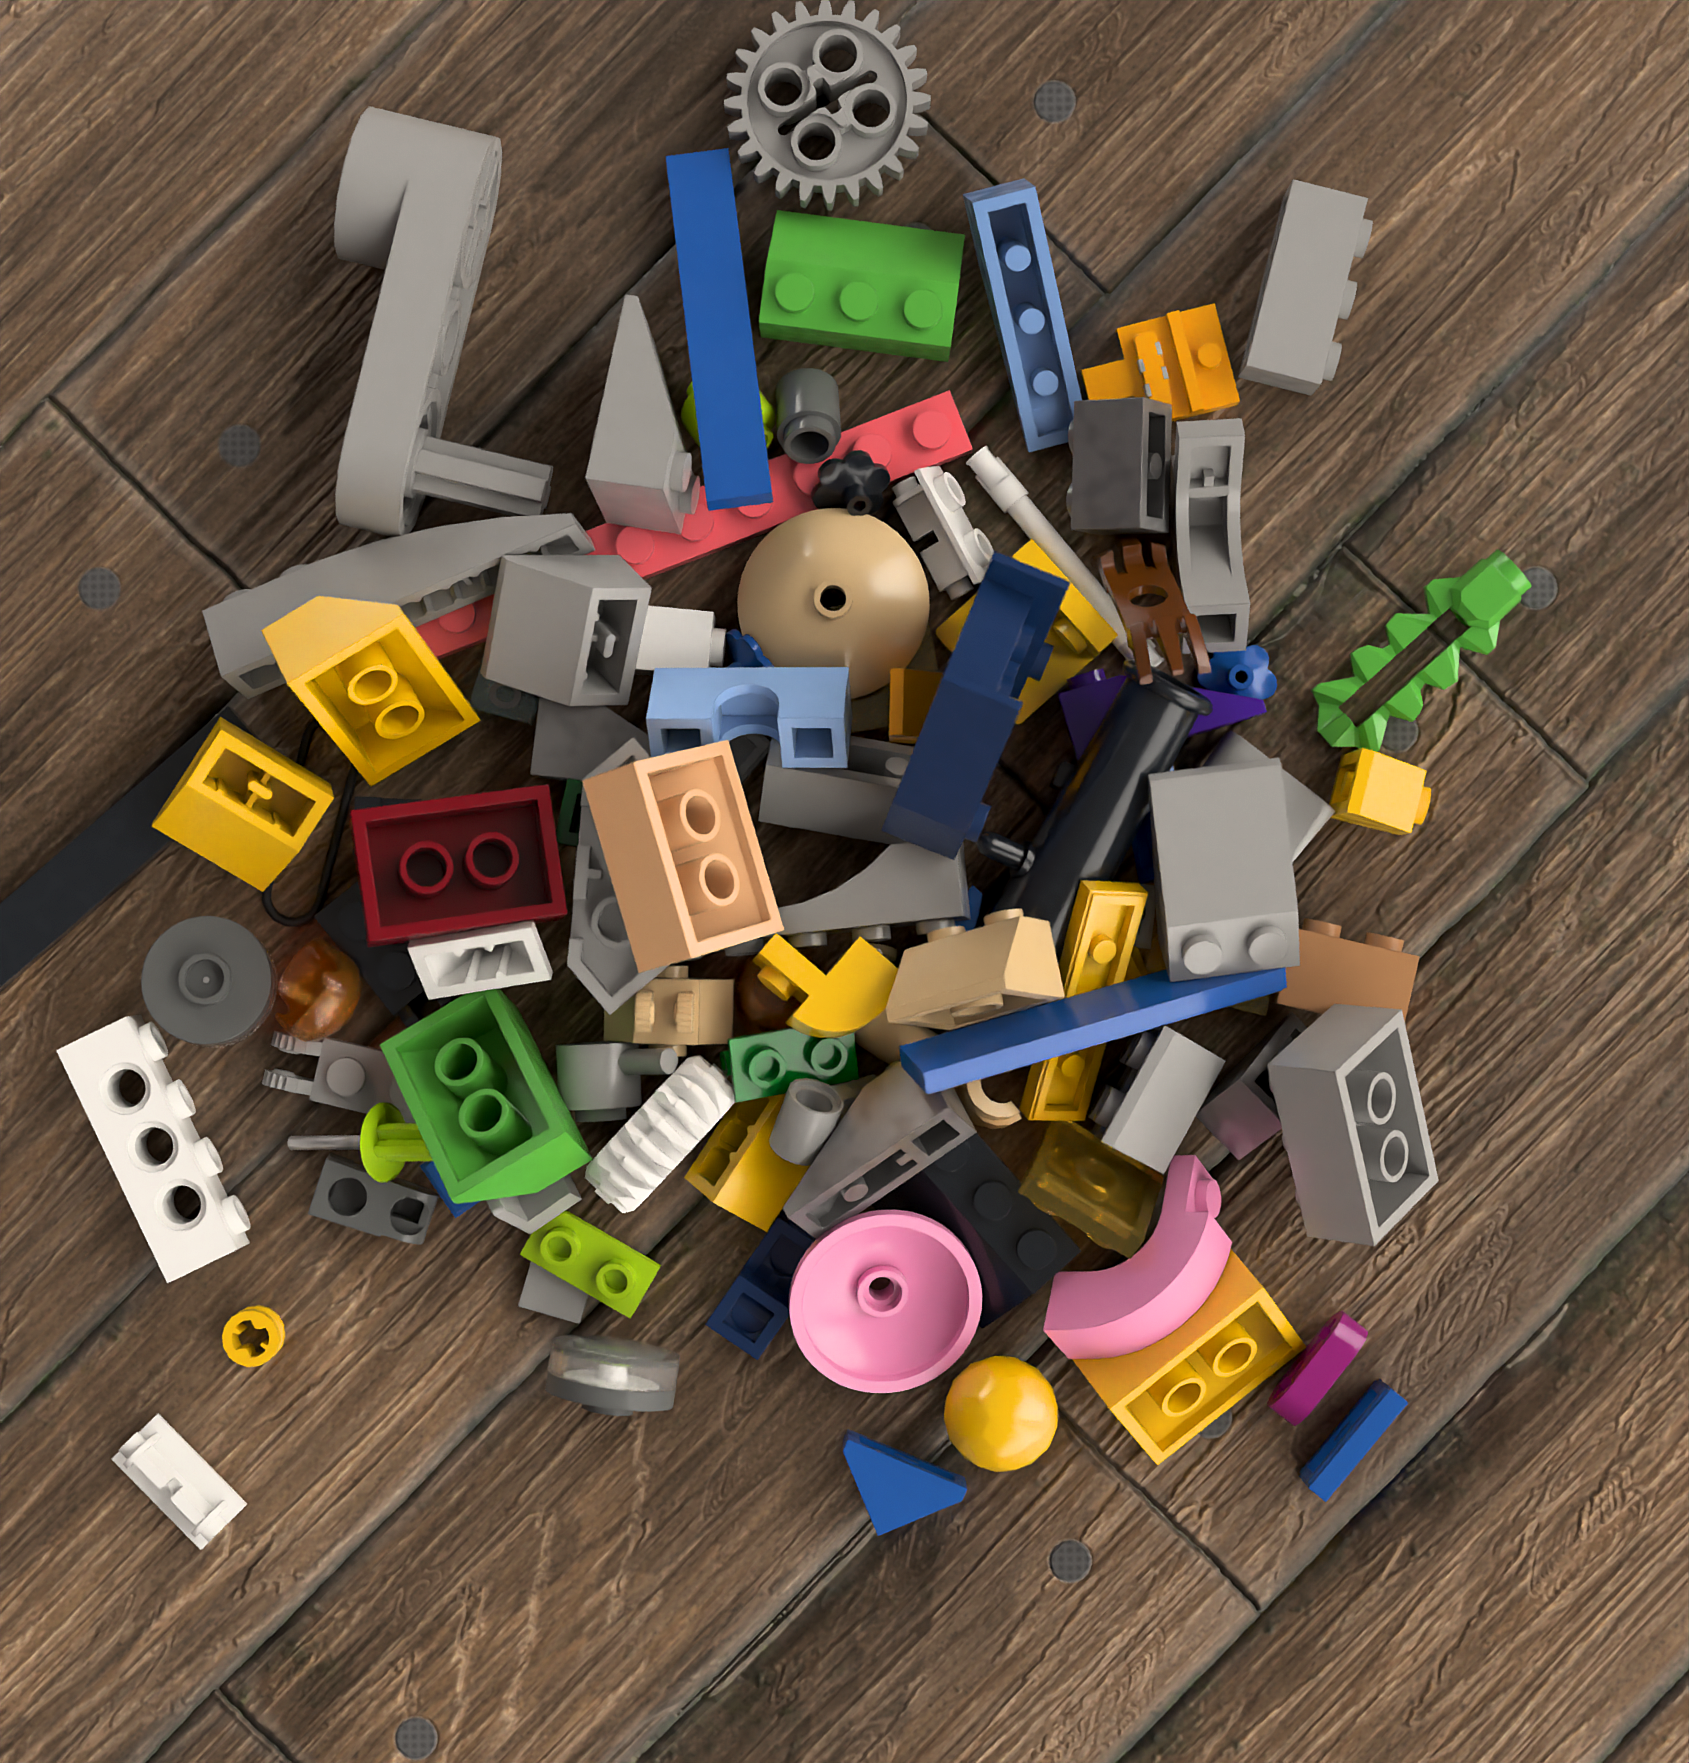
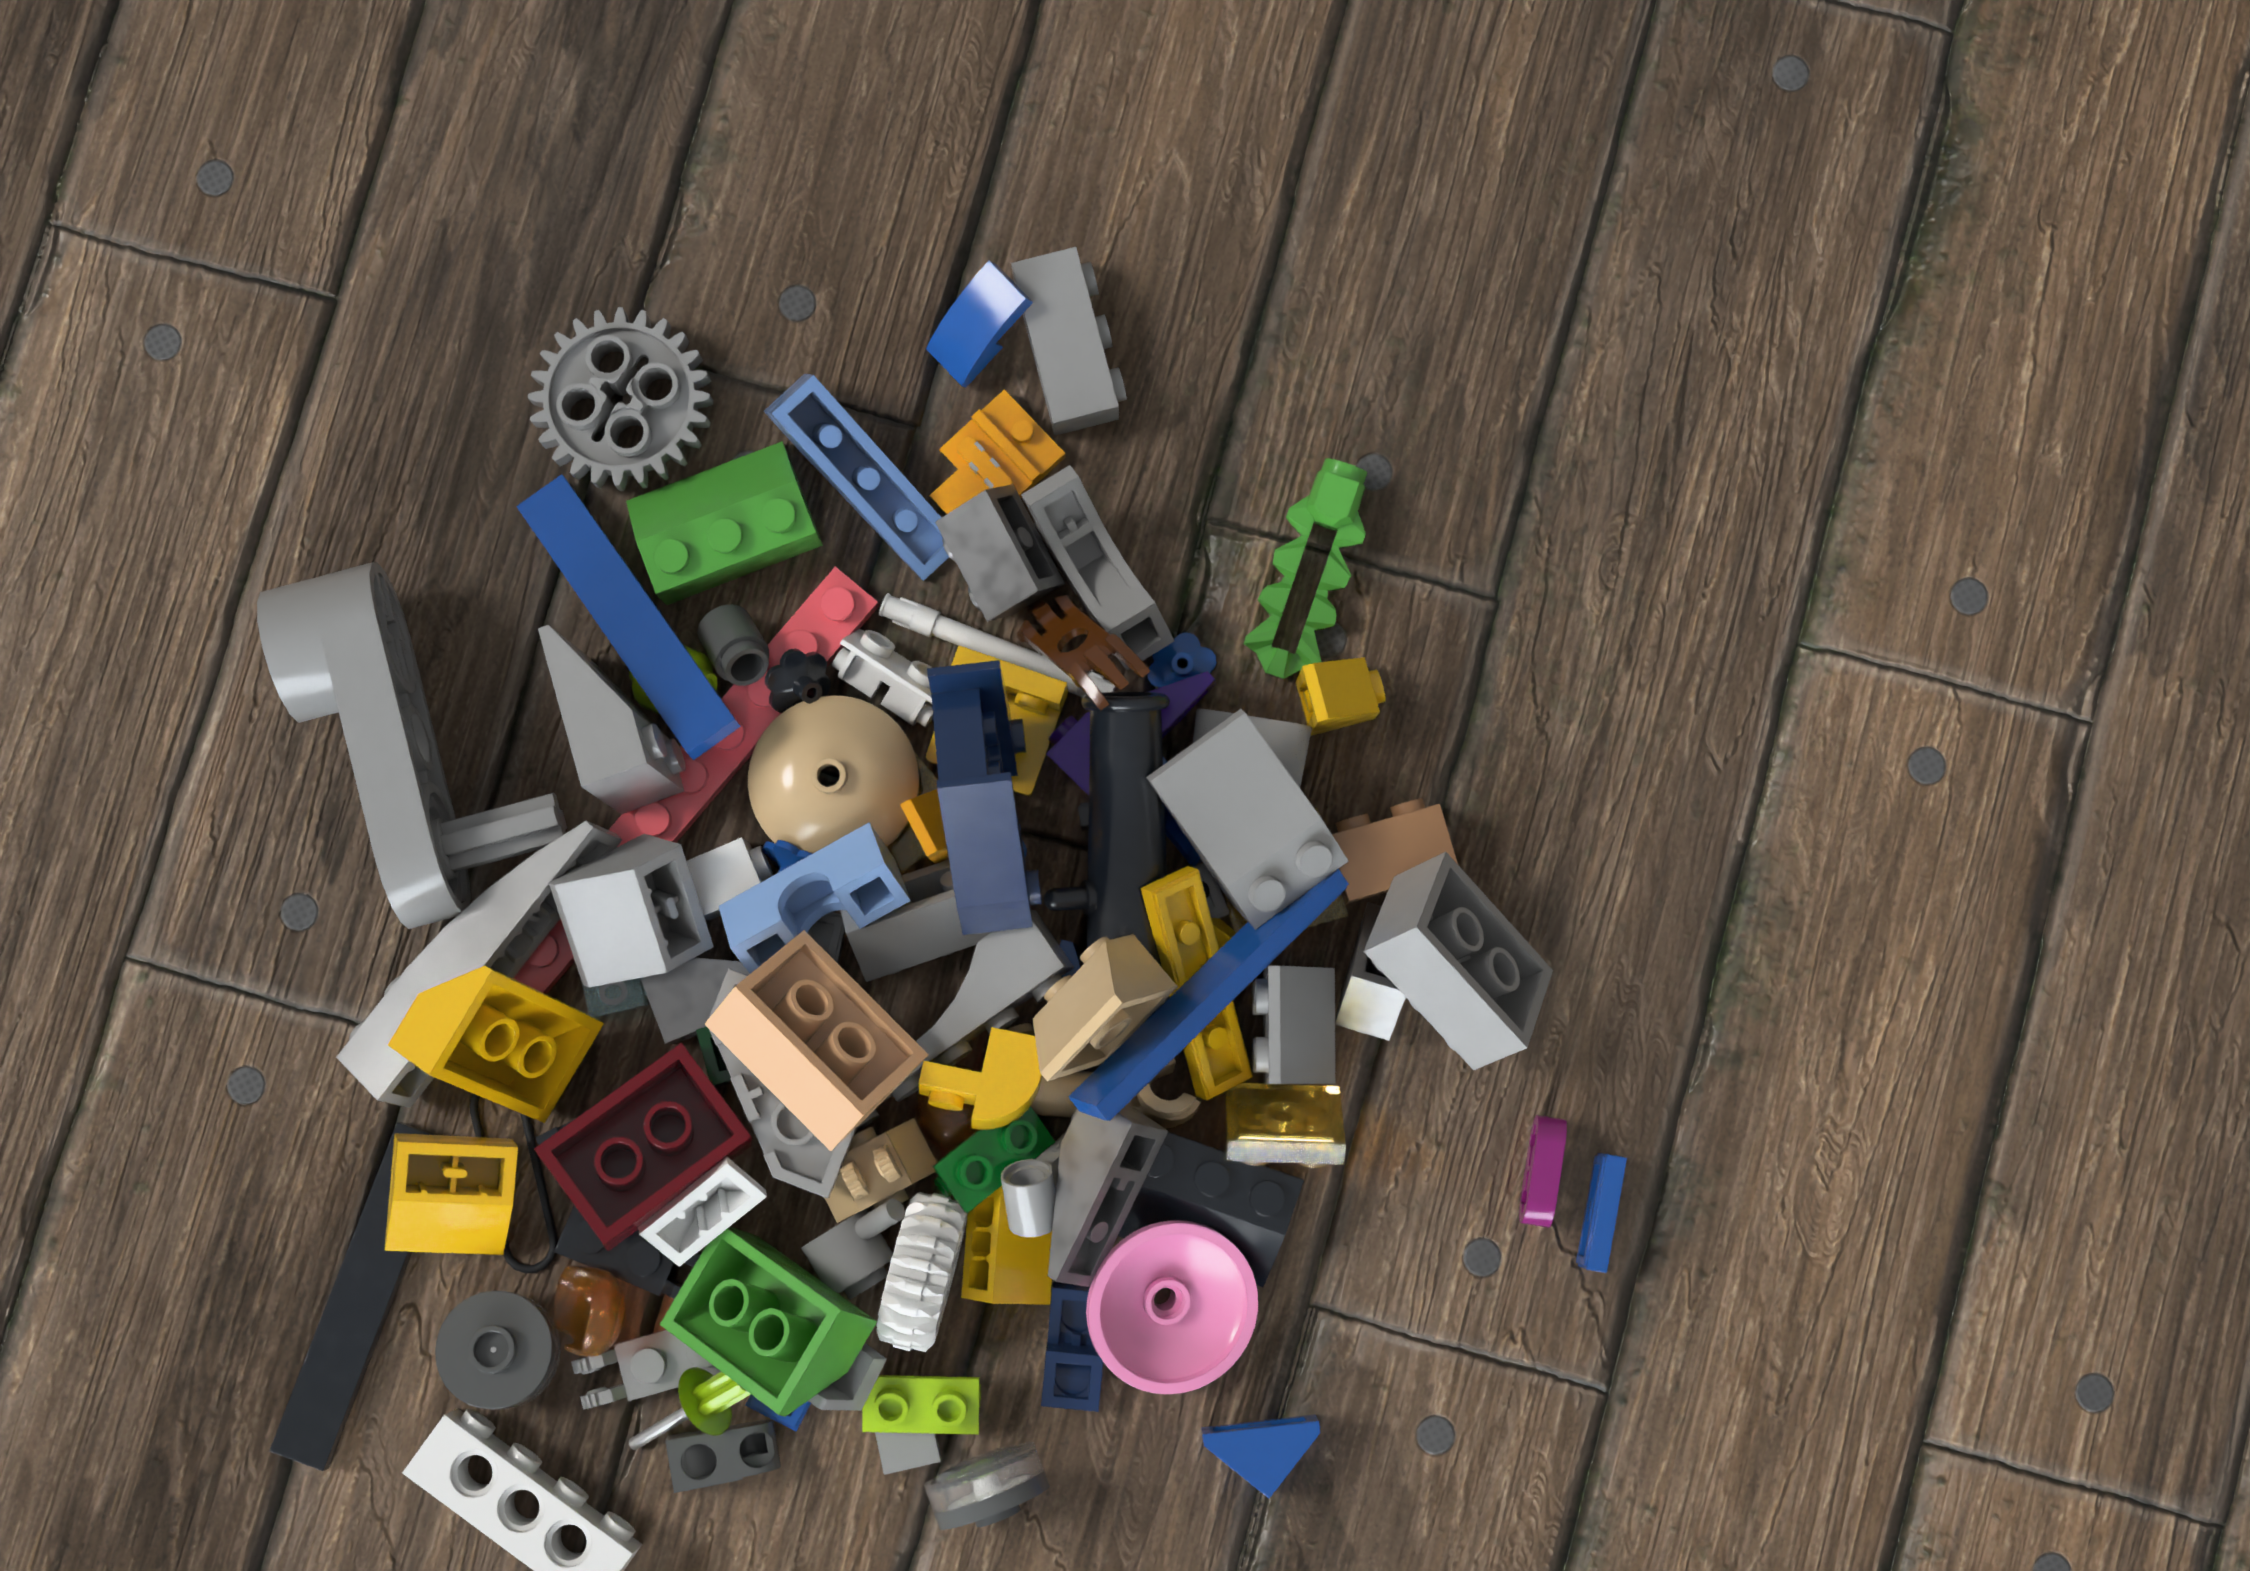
camera: 30 degrees left, 5 degrees down
yellow piece [944,1356,1058,1472] -> none
bright pink arch [1043,1155,1232,1359] -> none
yellow slope [1072,1249,1306,1466] -> none
none -> blue slope [926,260,1033,388]

